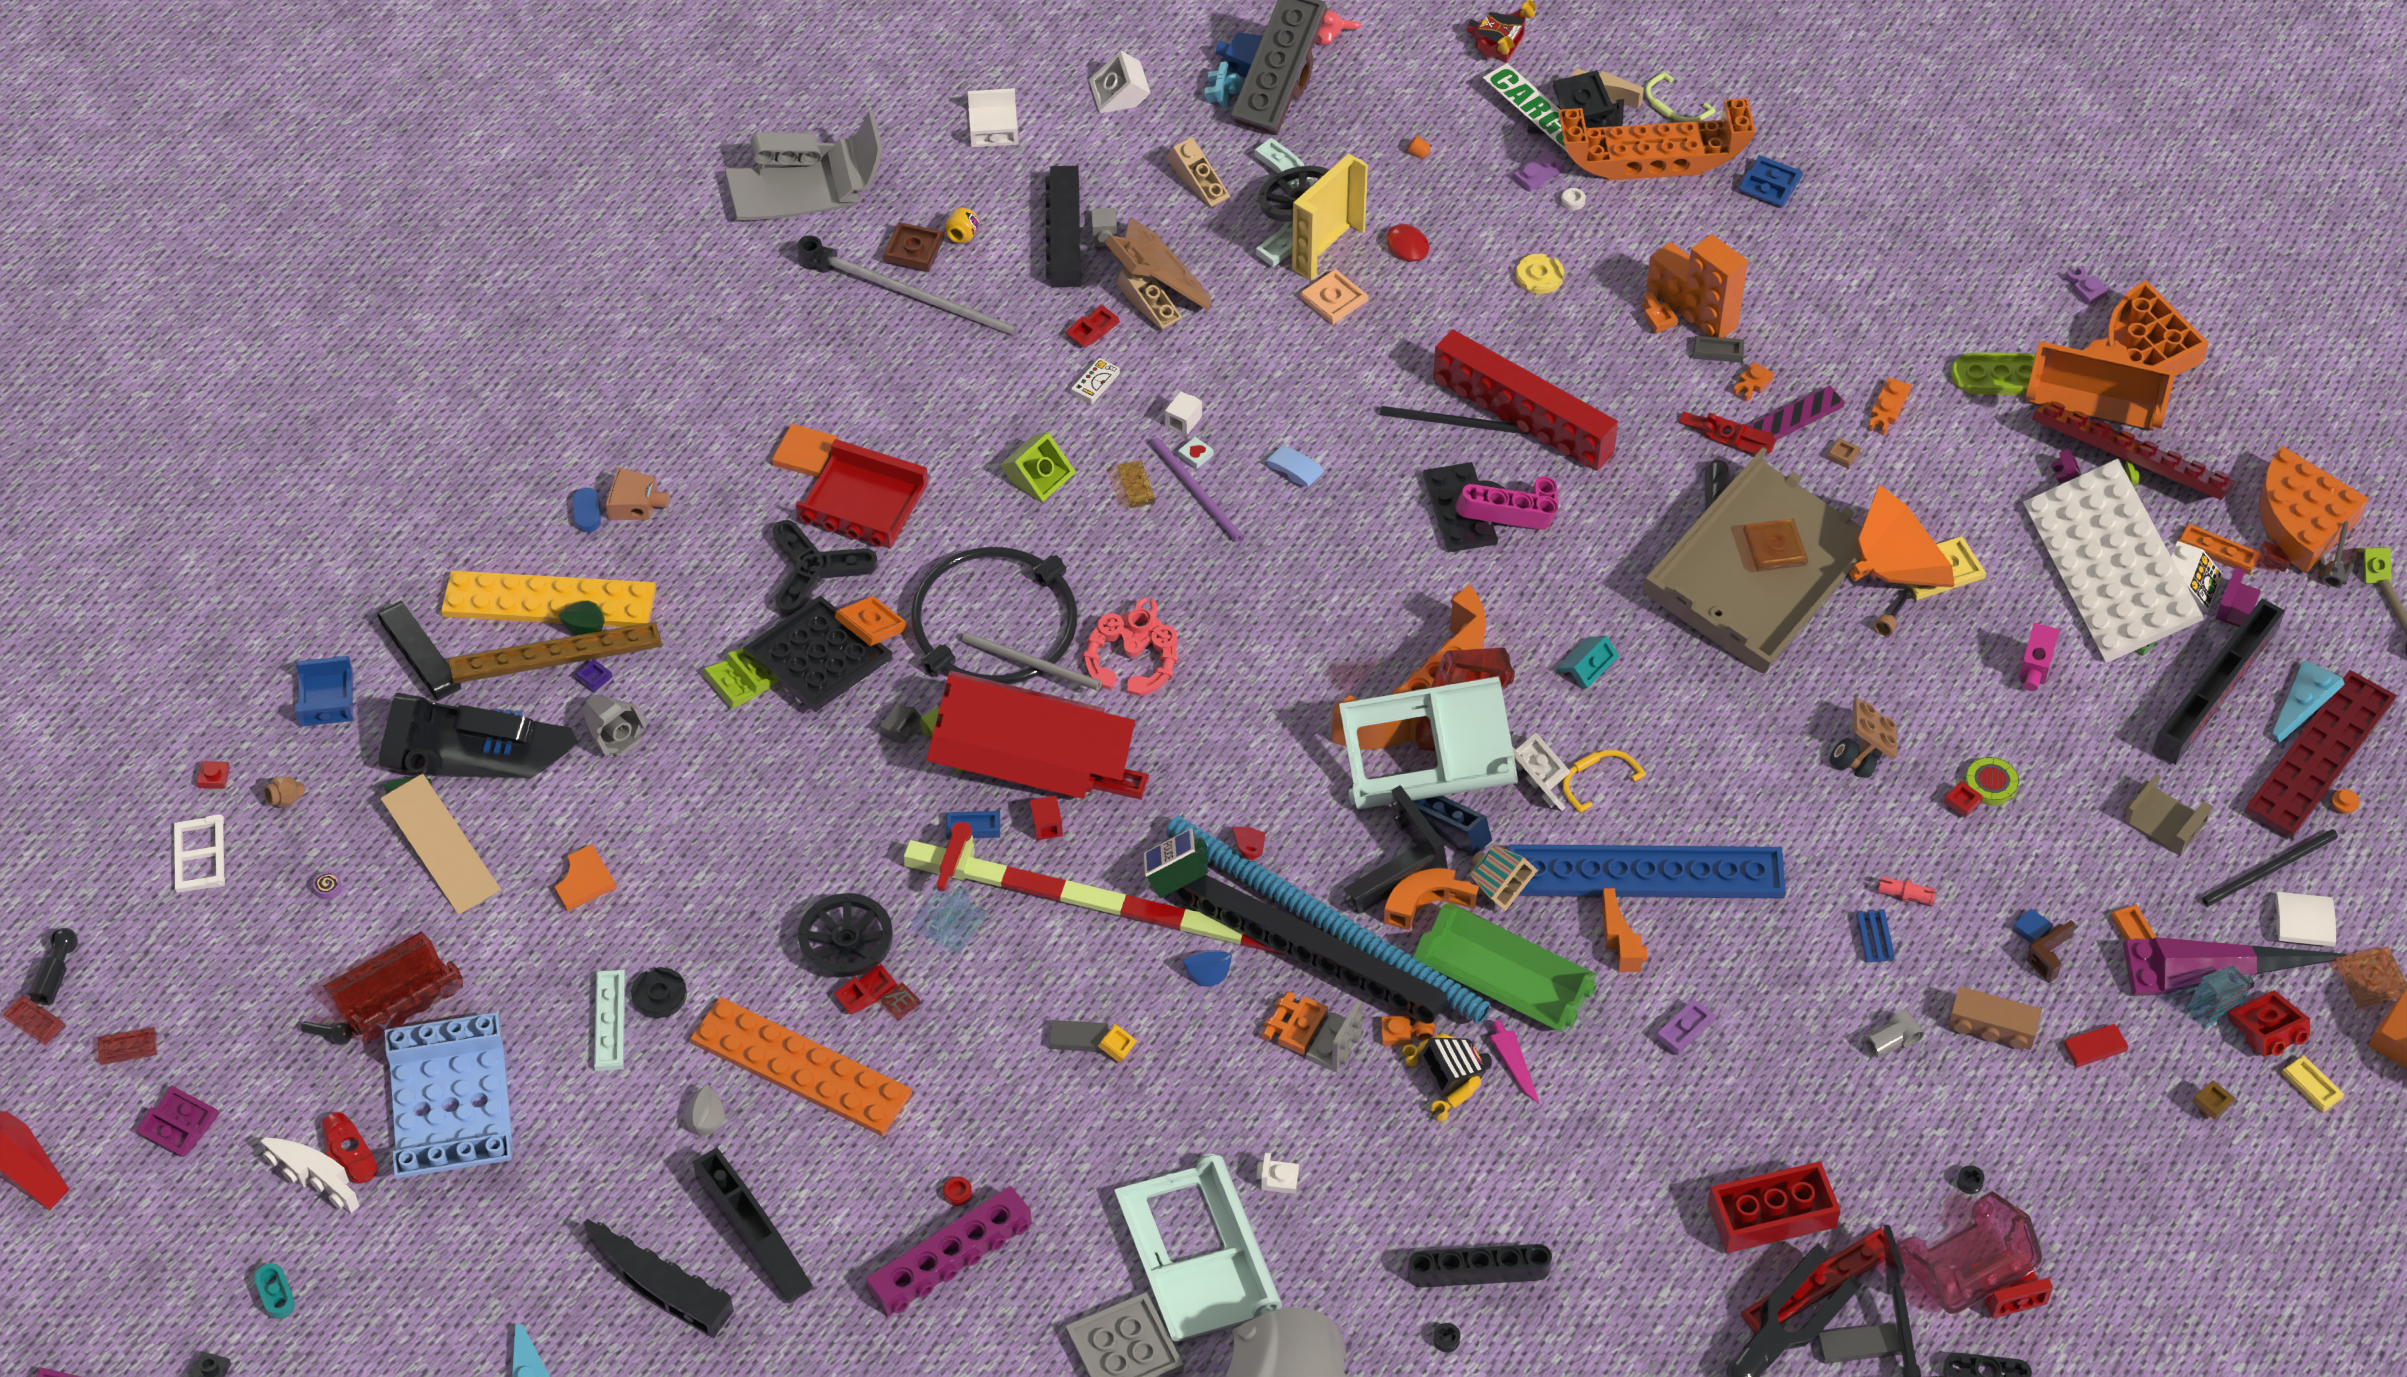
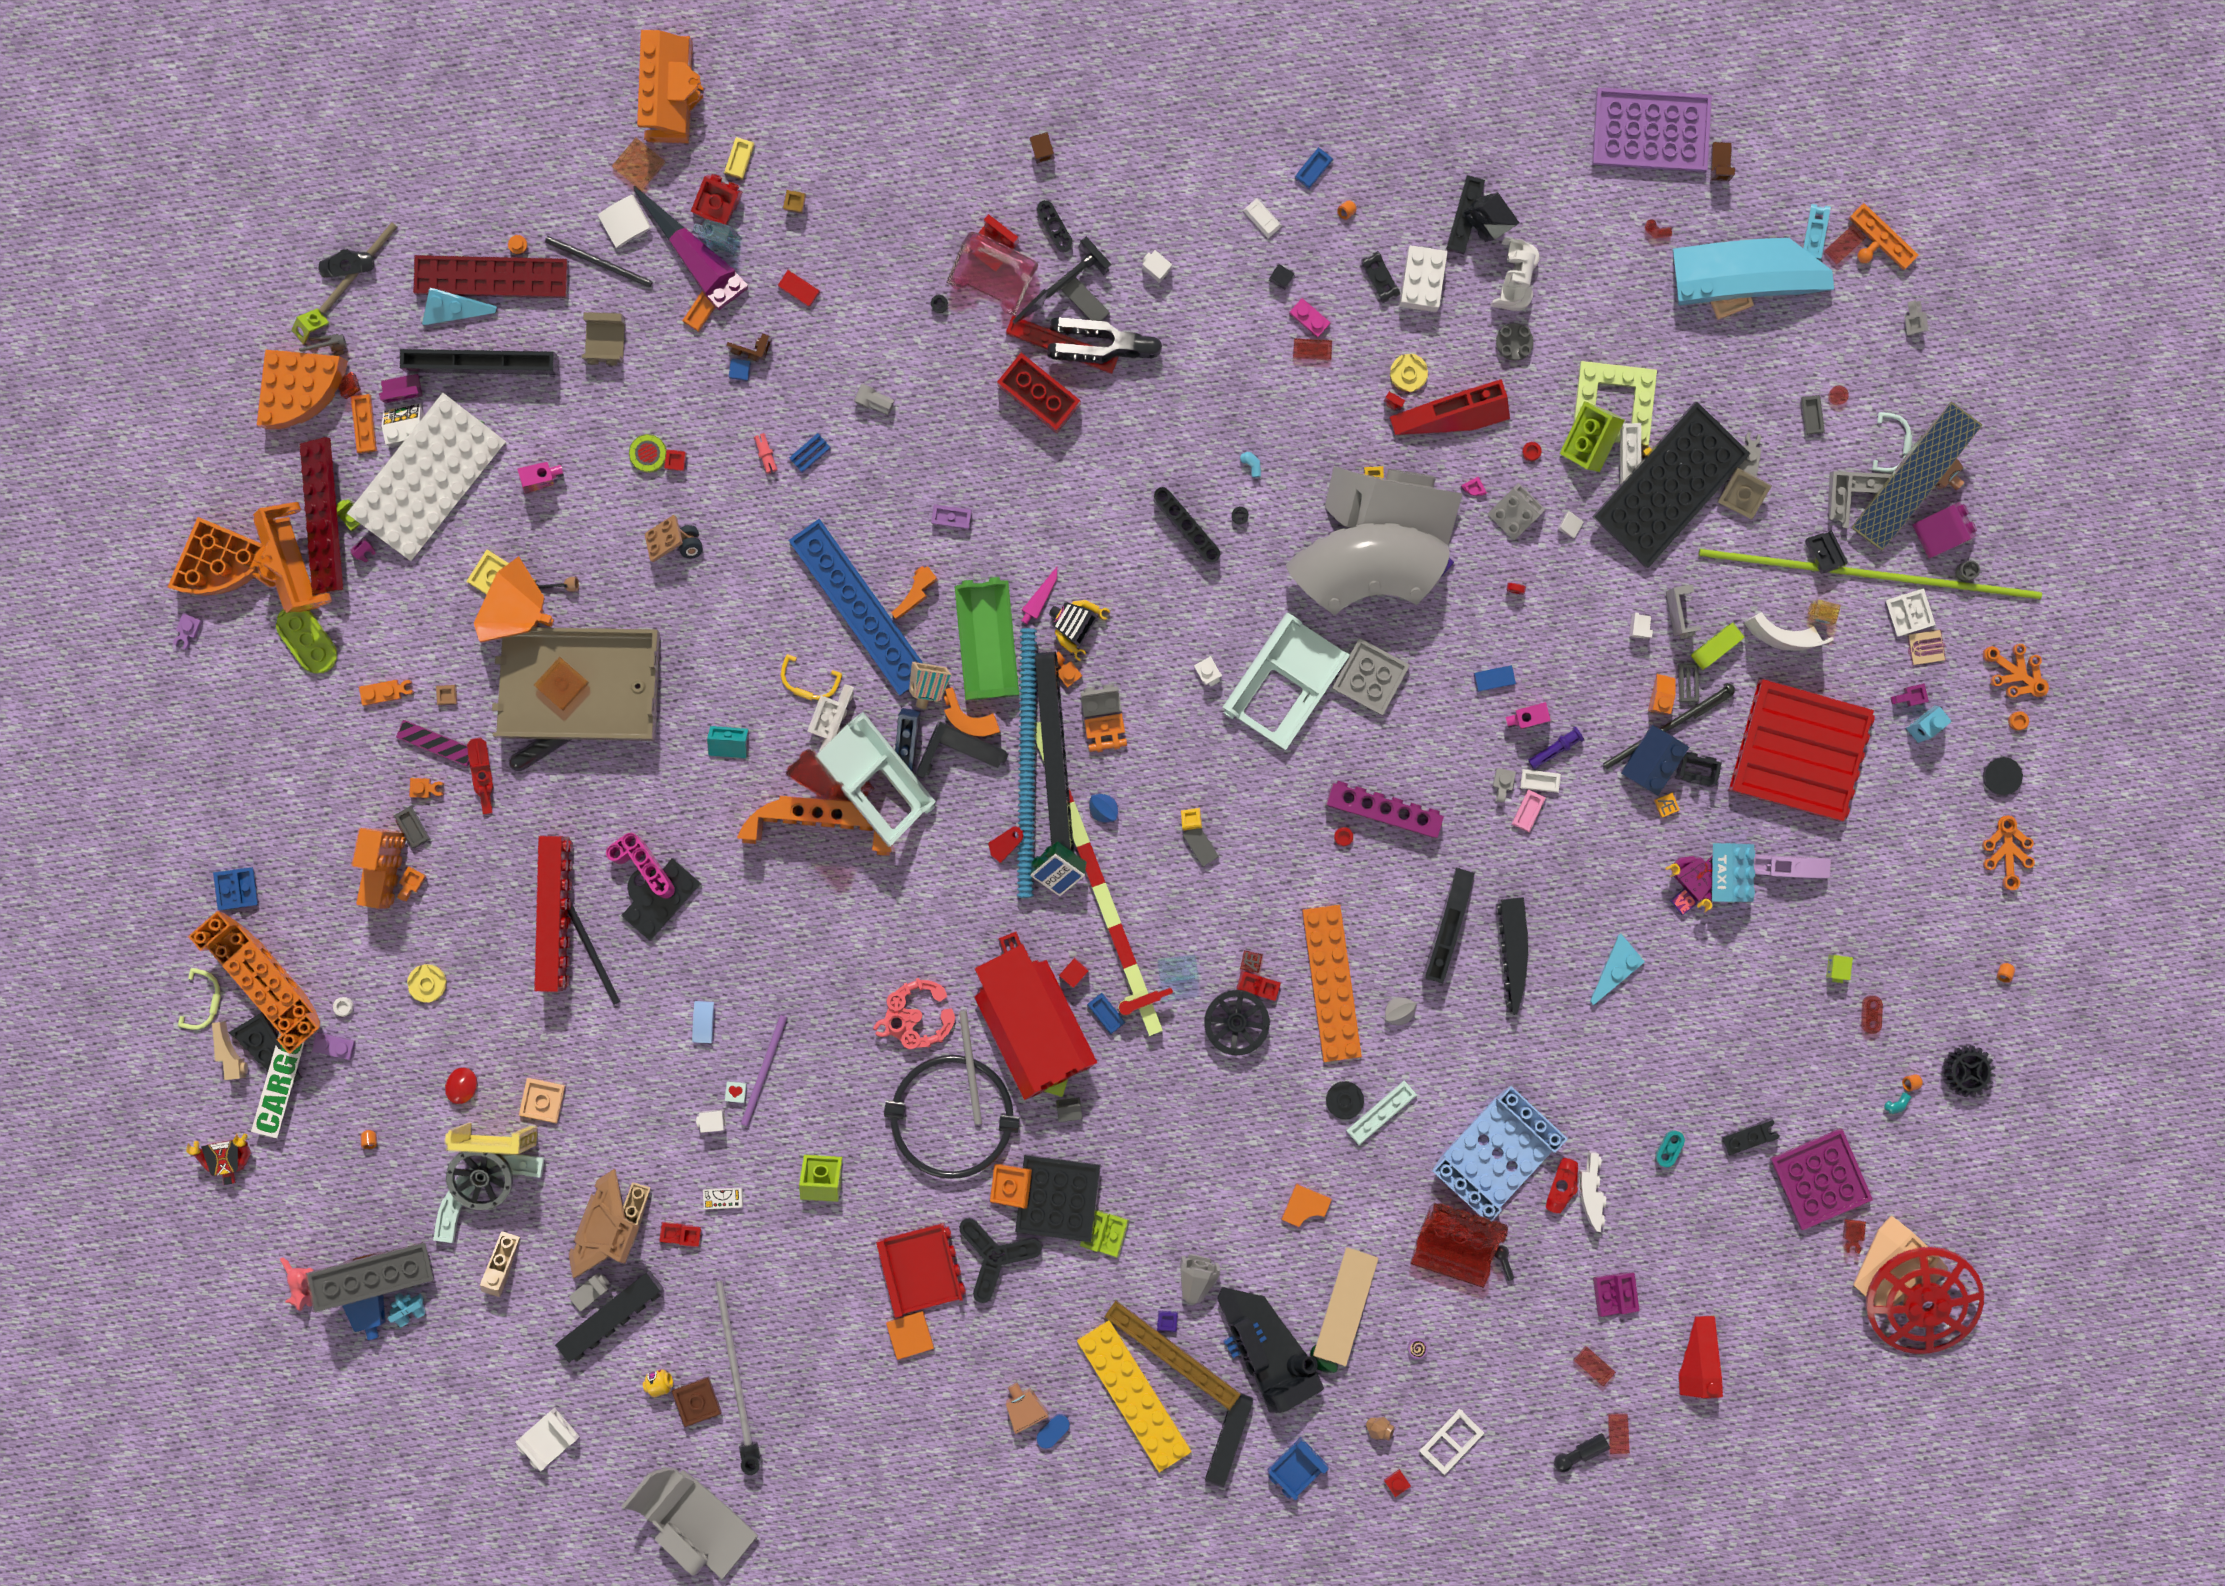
camera: 125 degrees left, 35 degrees up
dark green piece [559,600,605,636] -> none
white slope [1089,50,1151,113] -> none
clear yellow plate [1117,460,1155,508] -> none
black tile [1552,70,1614,121] -> none
medium nougat brick [1948,986,2042,1050] -> none

